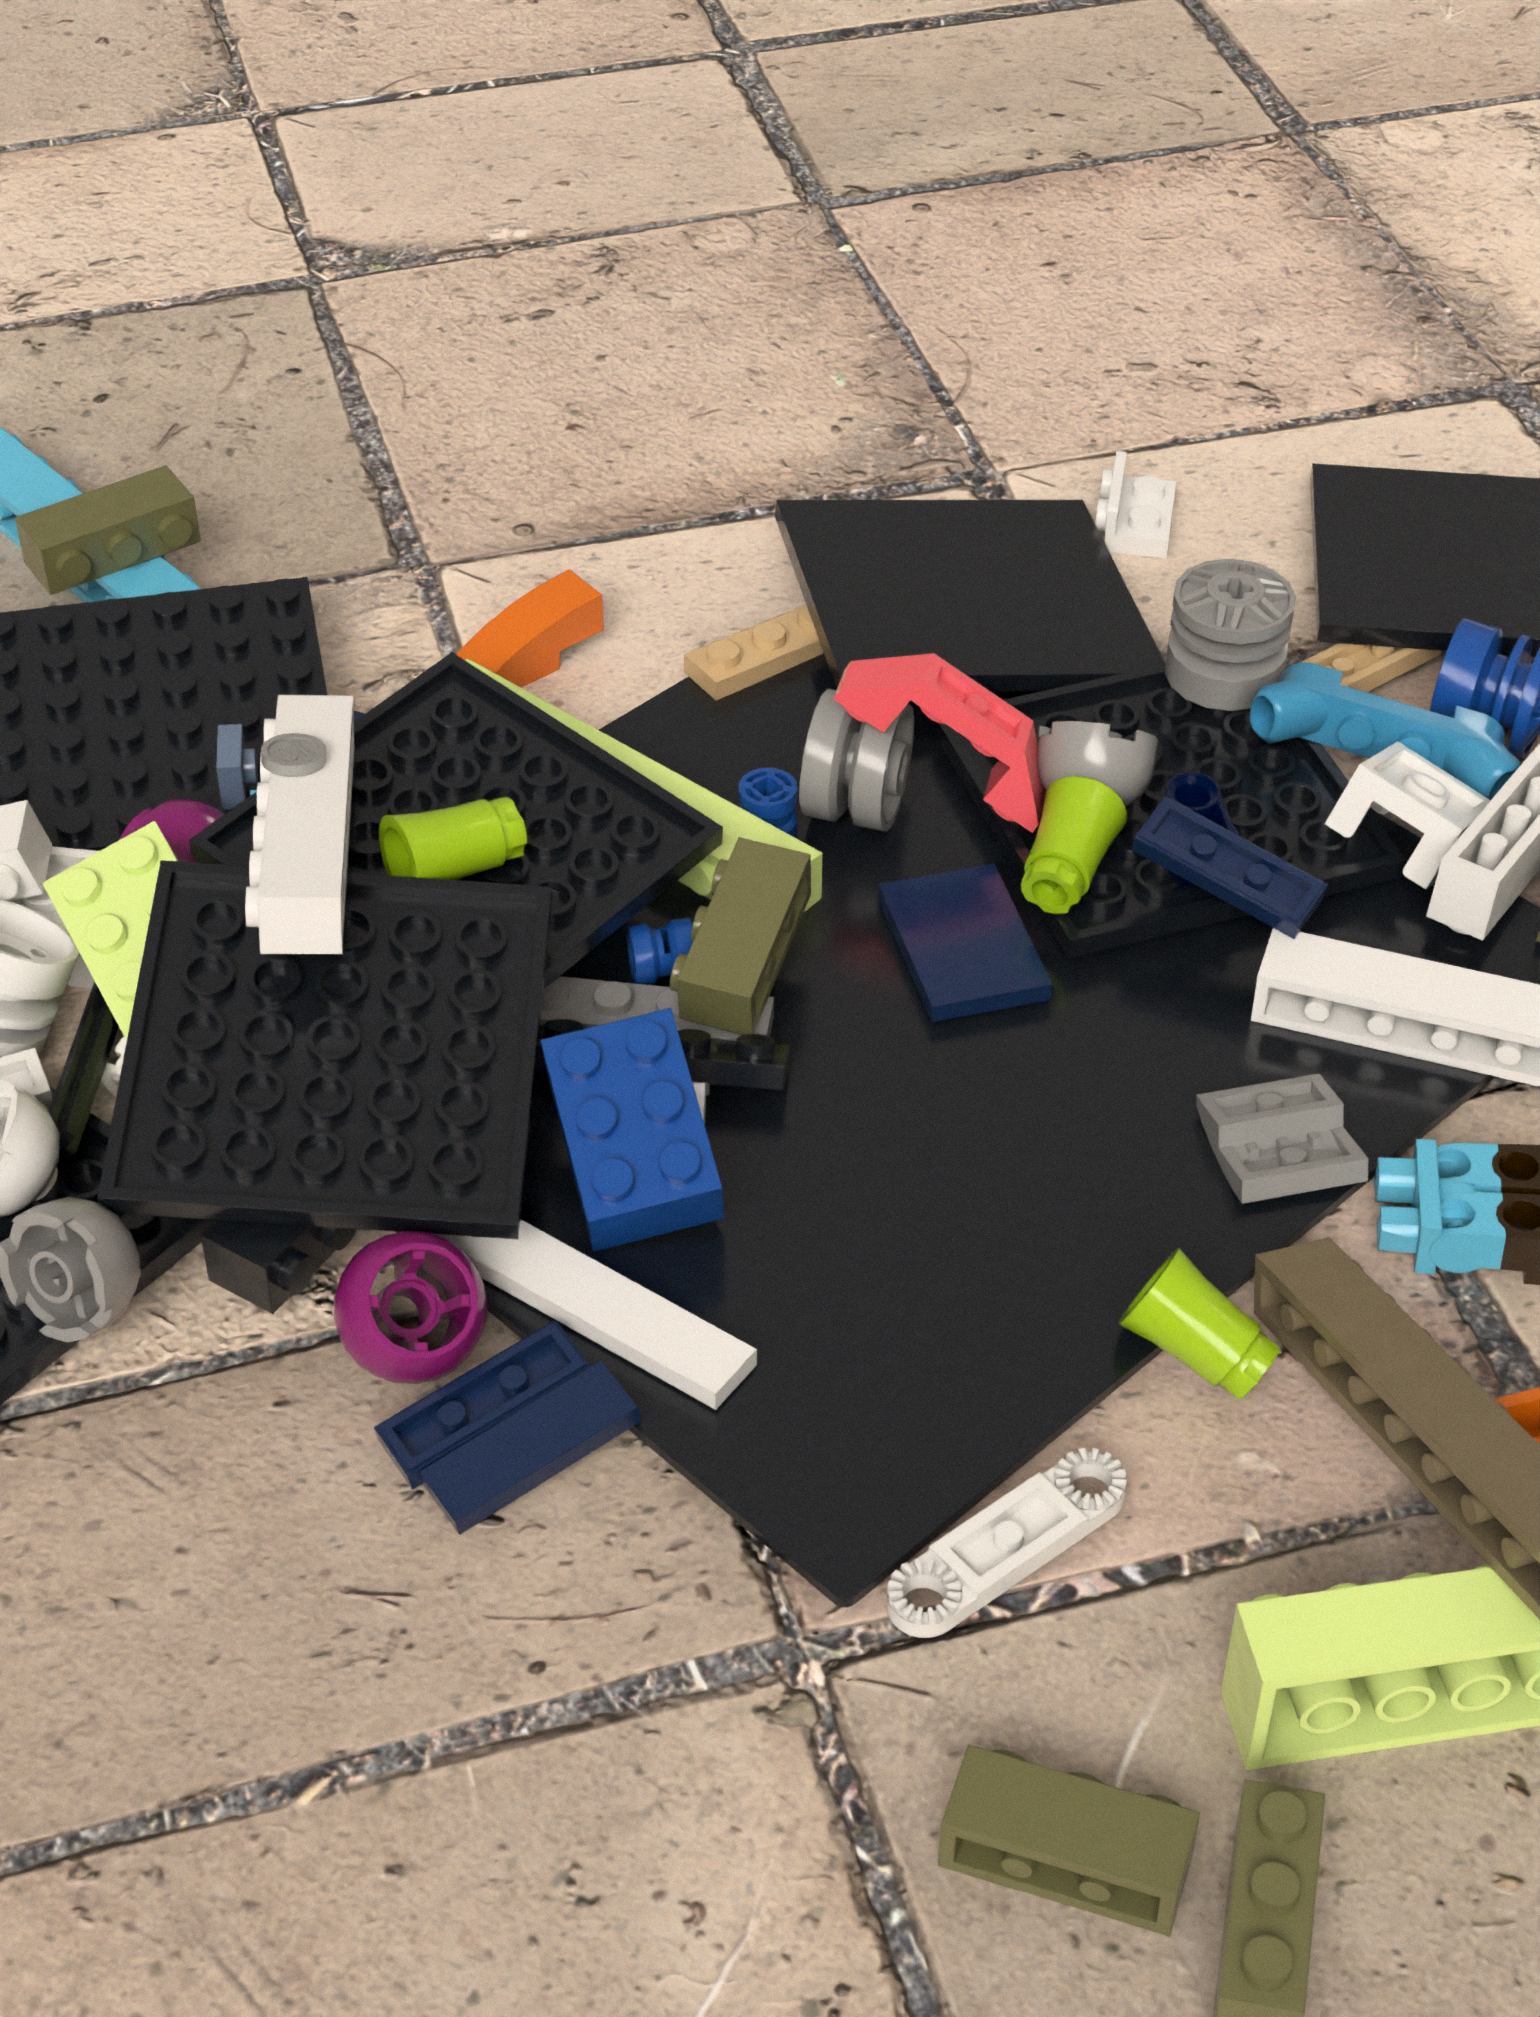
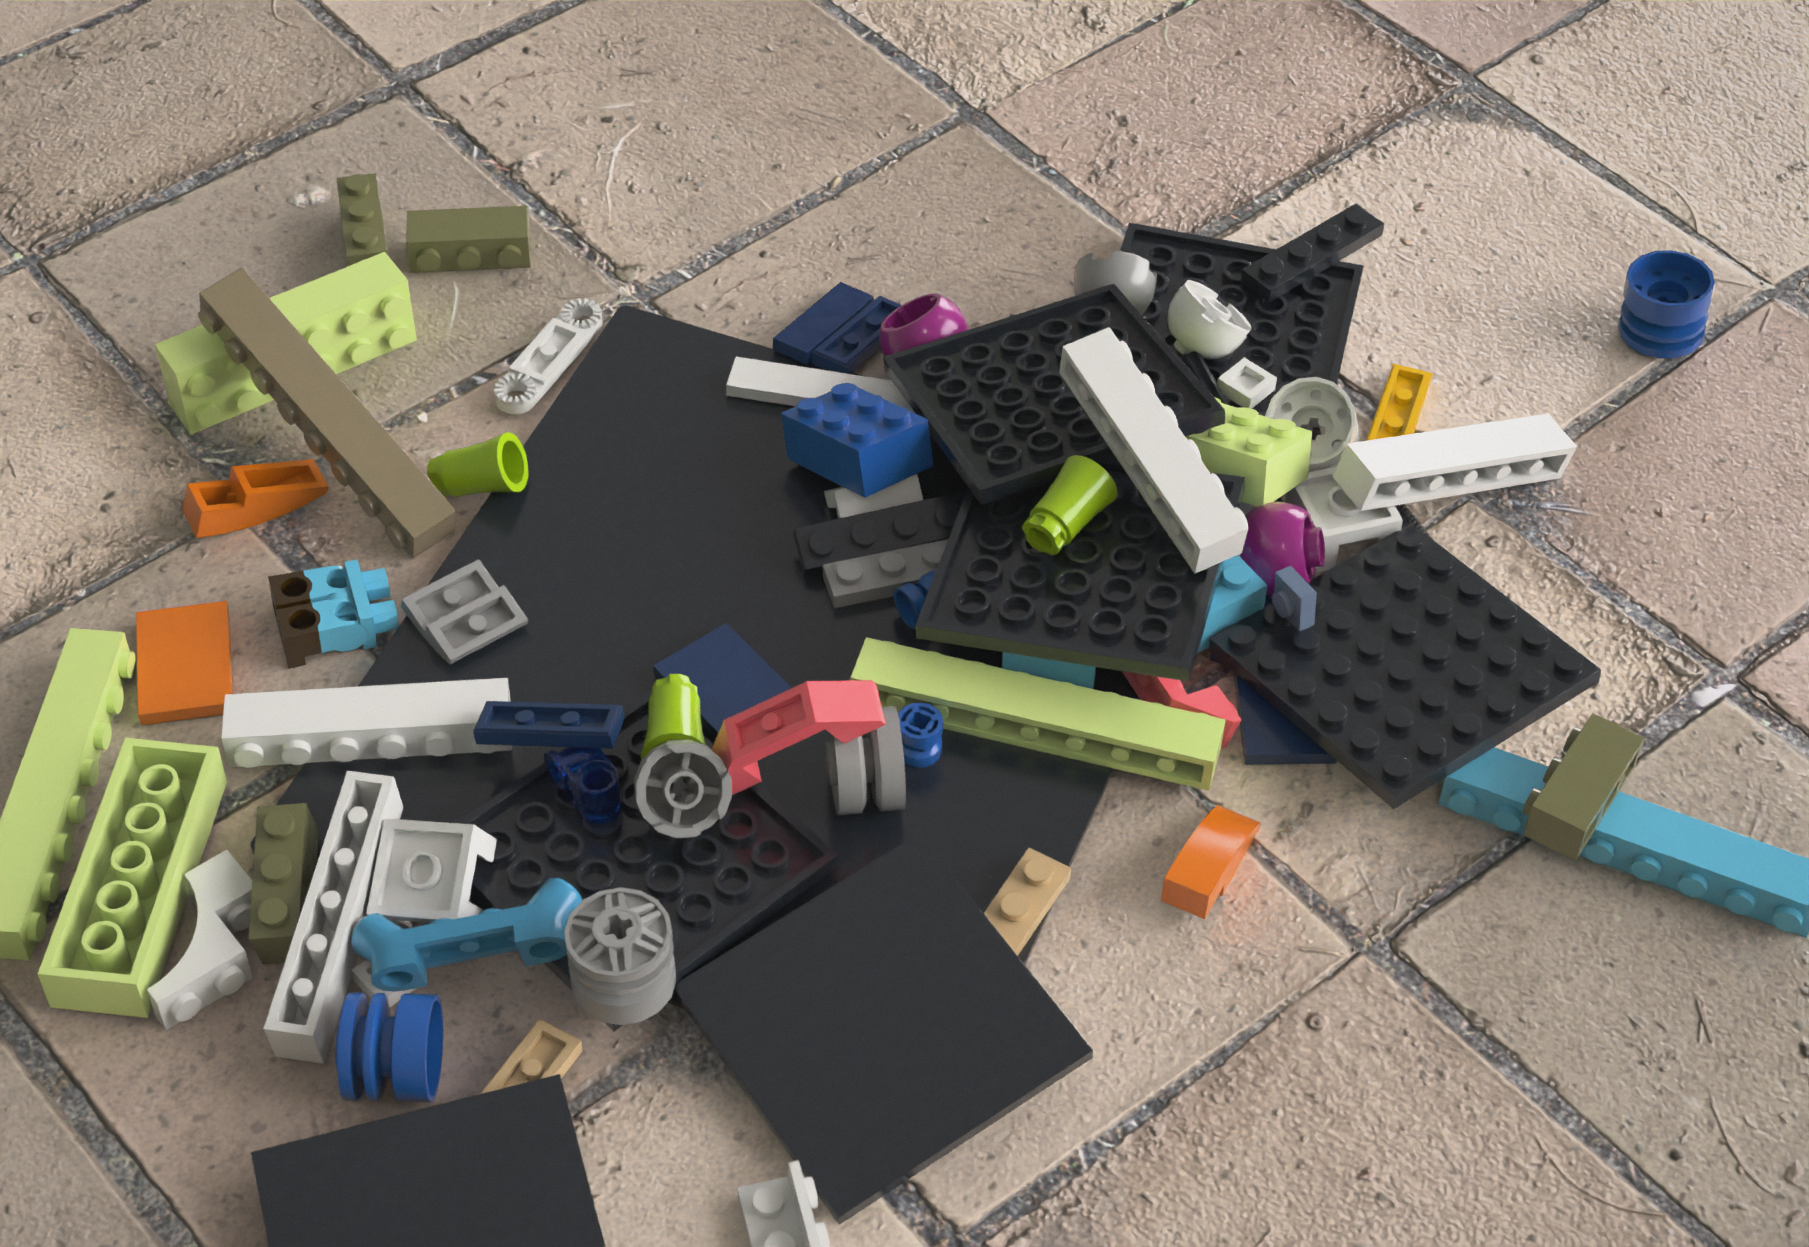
camera: 155 degrees right, 5 degrees up
light grey piece [261,733,326,777] -> none
olive brick [670,837,811,1035] -> none

